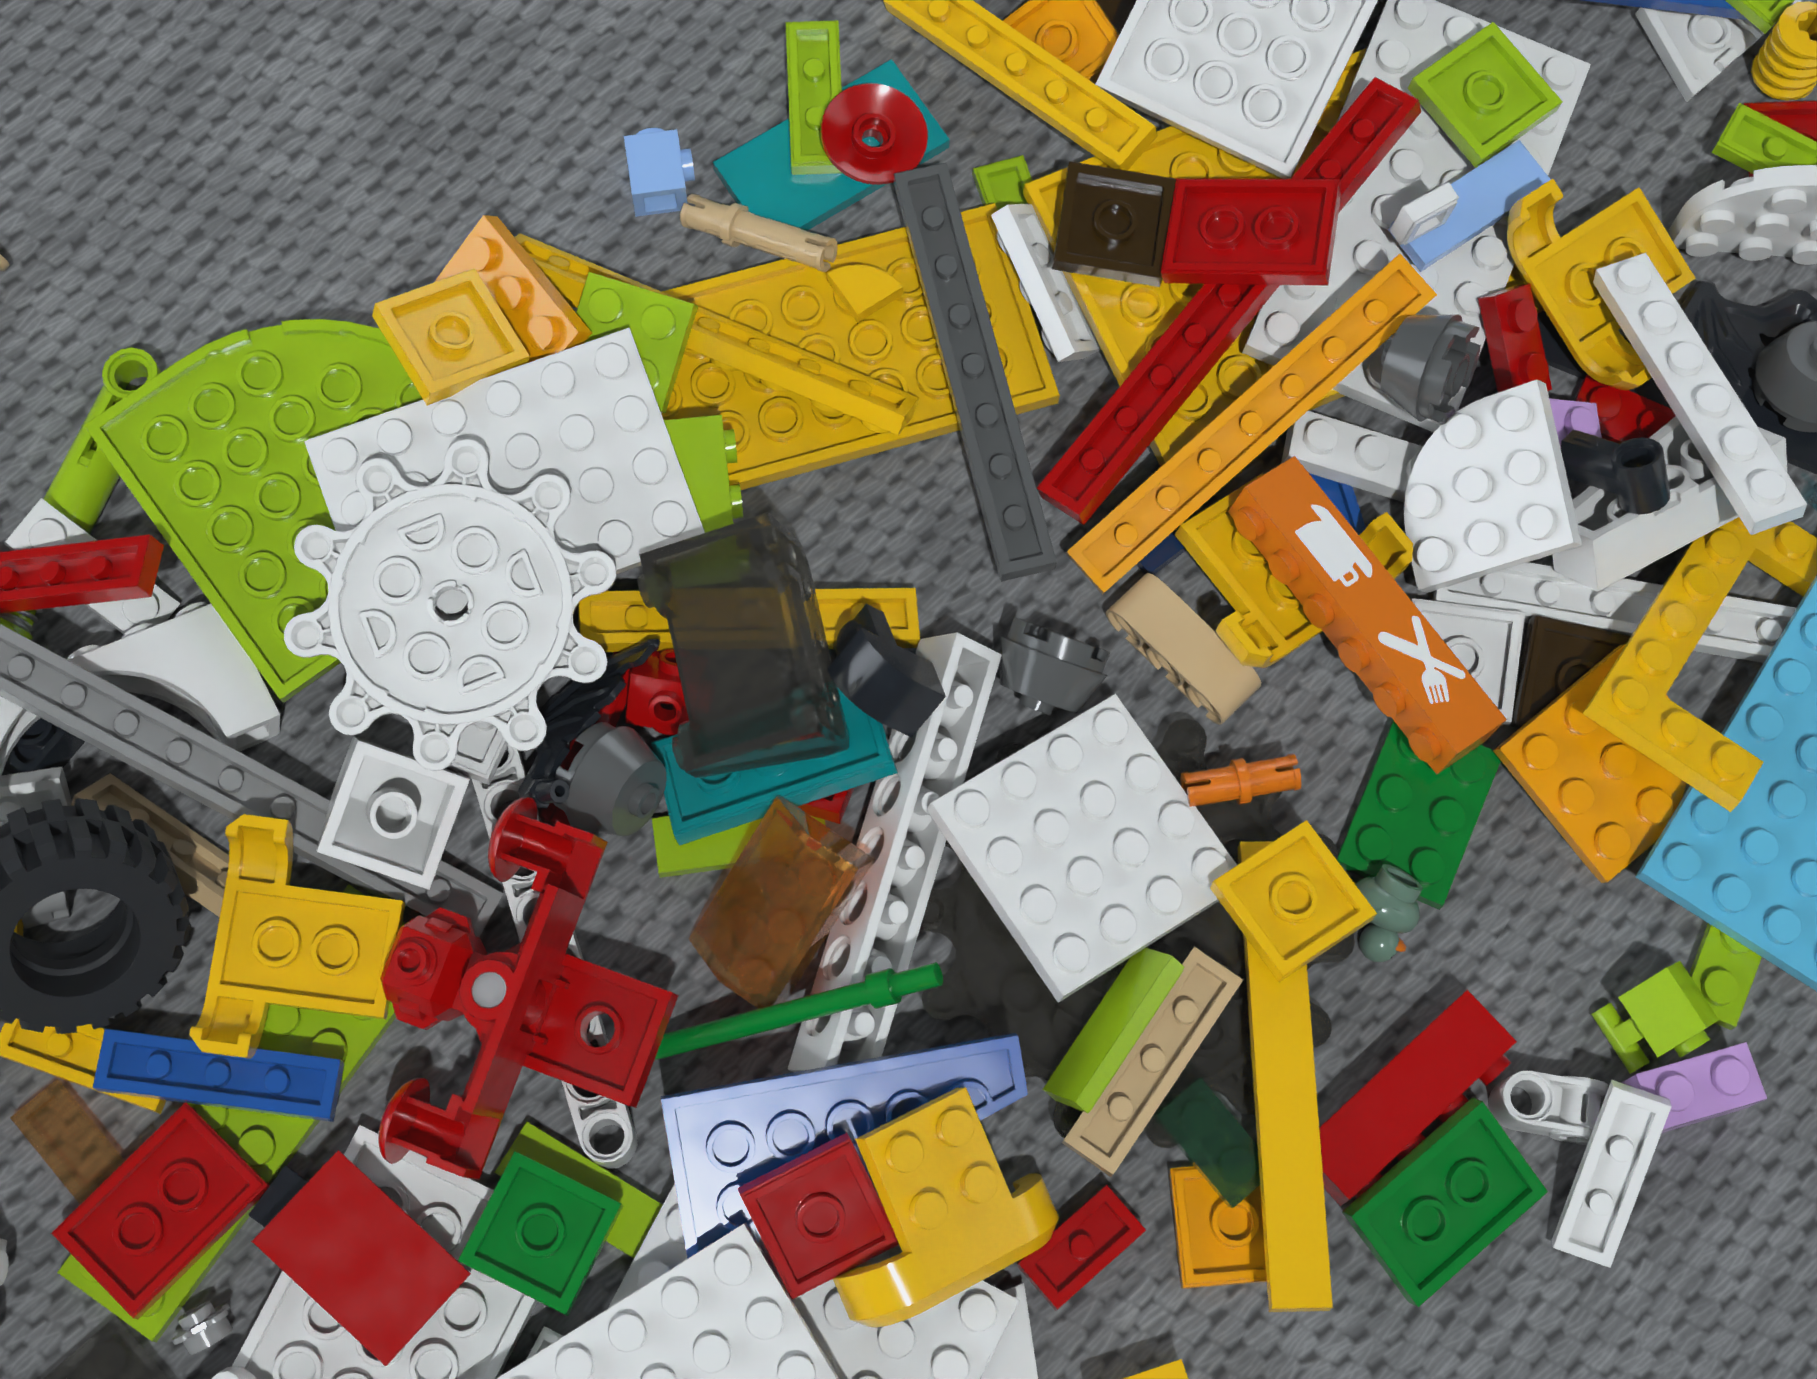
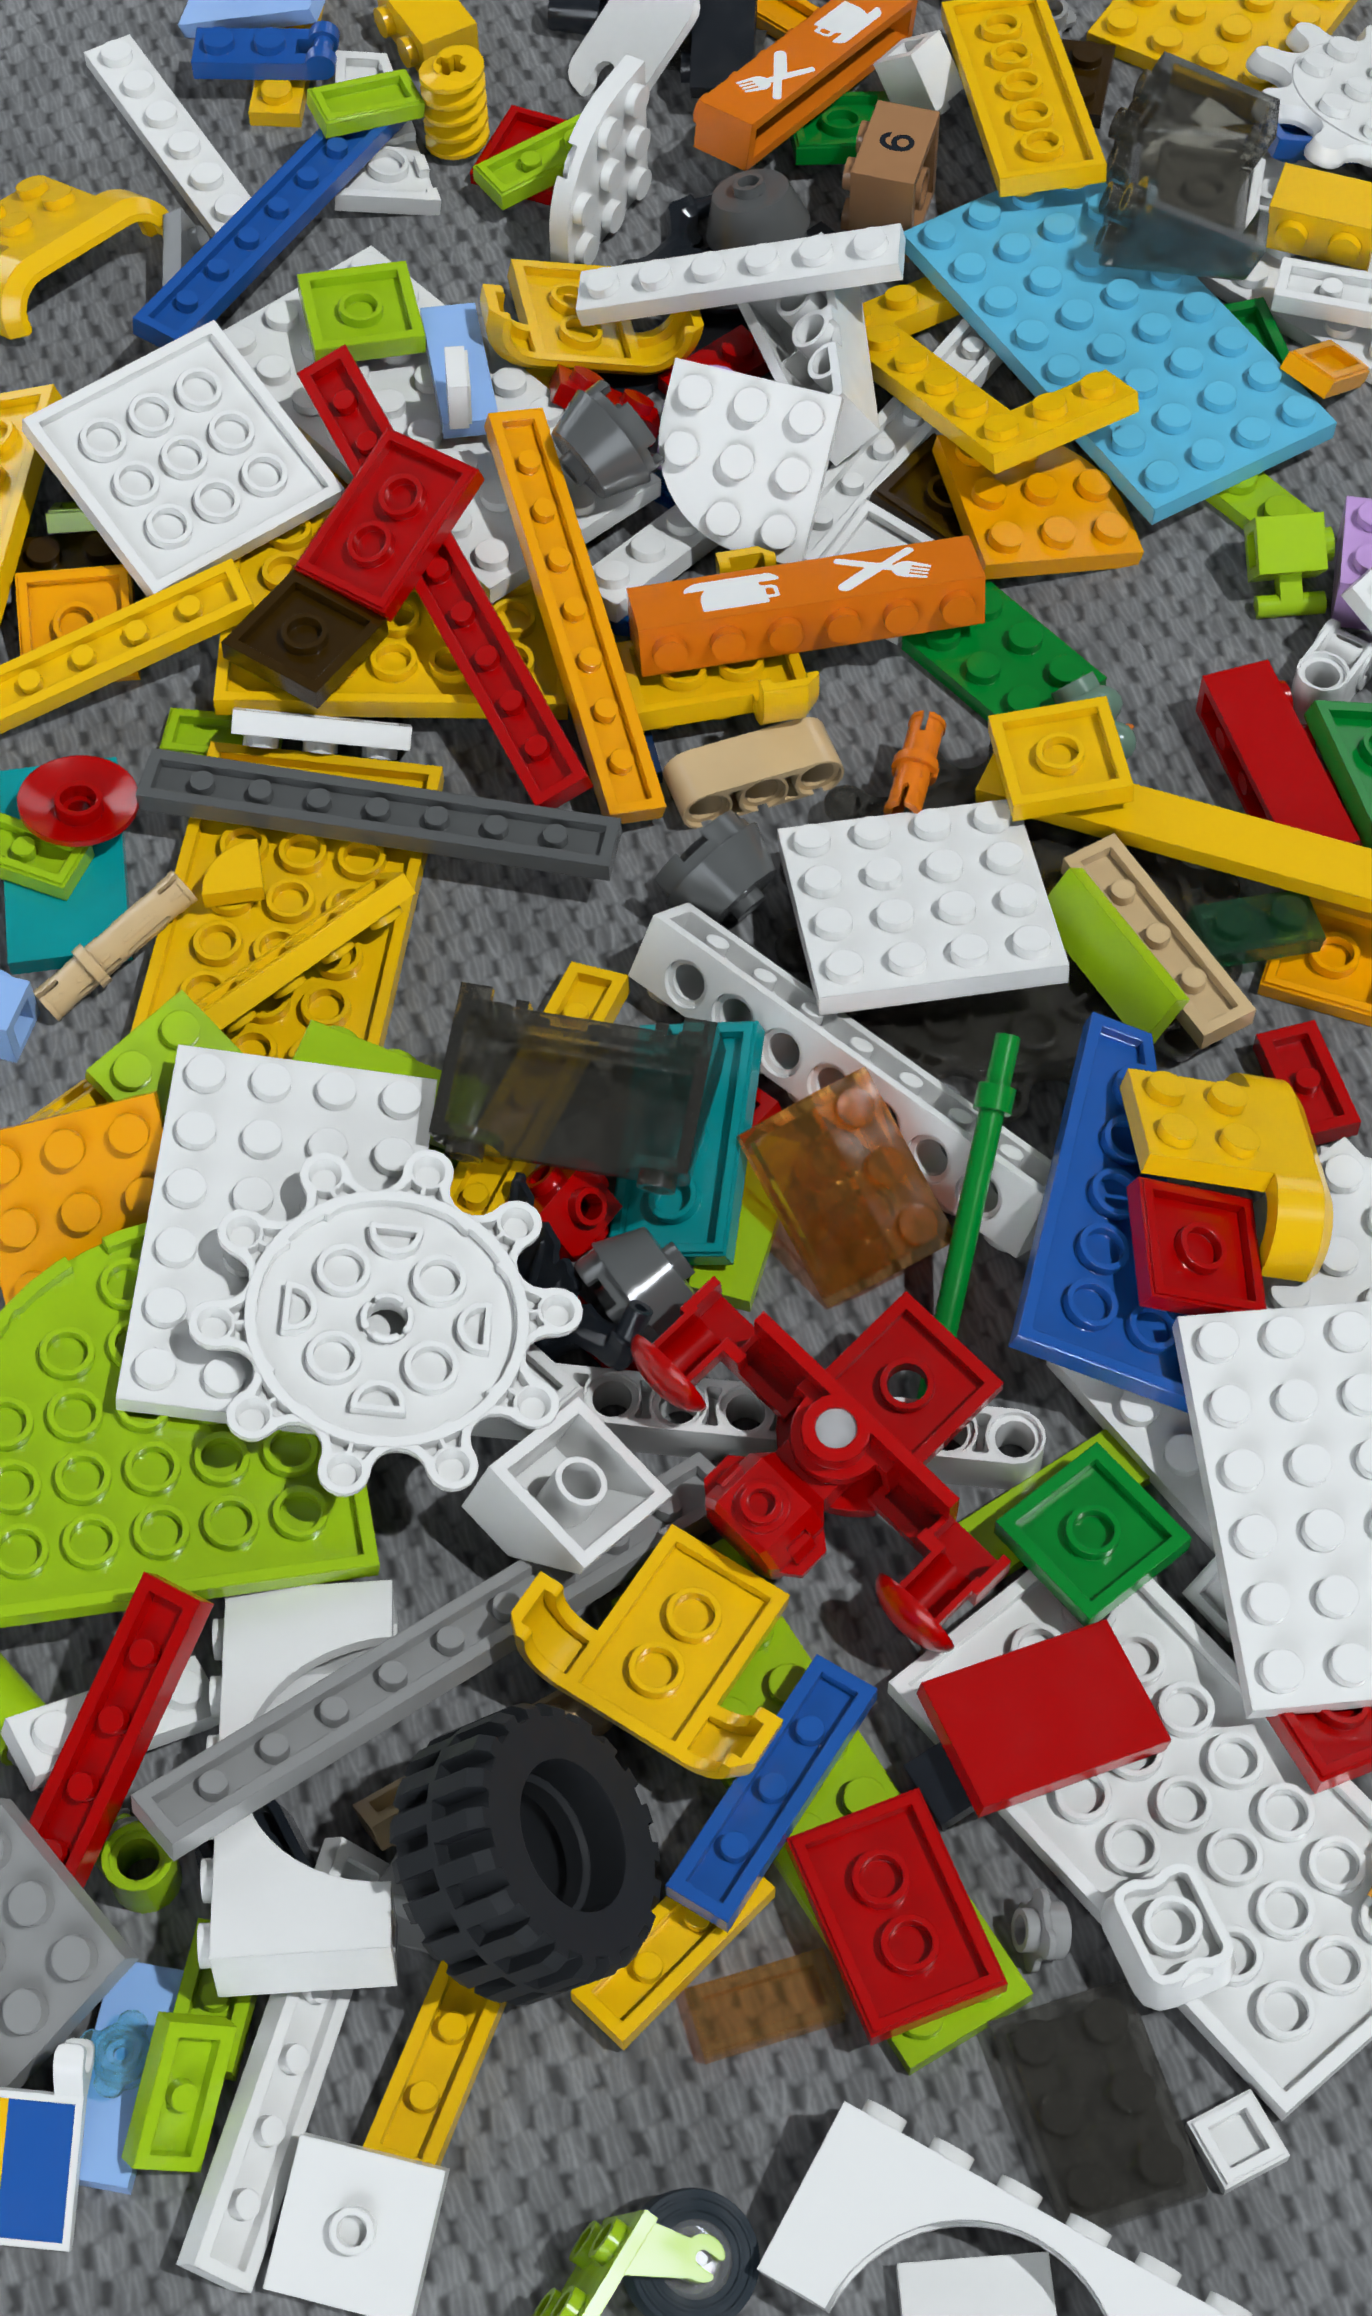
camera: 60 degrees left, 15 degrees down
yellow plate [372,268,530,405] -> none
black brick [827,604,946,738] -> none
black piece [1561,429,1670,515] -> none

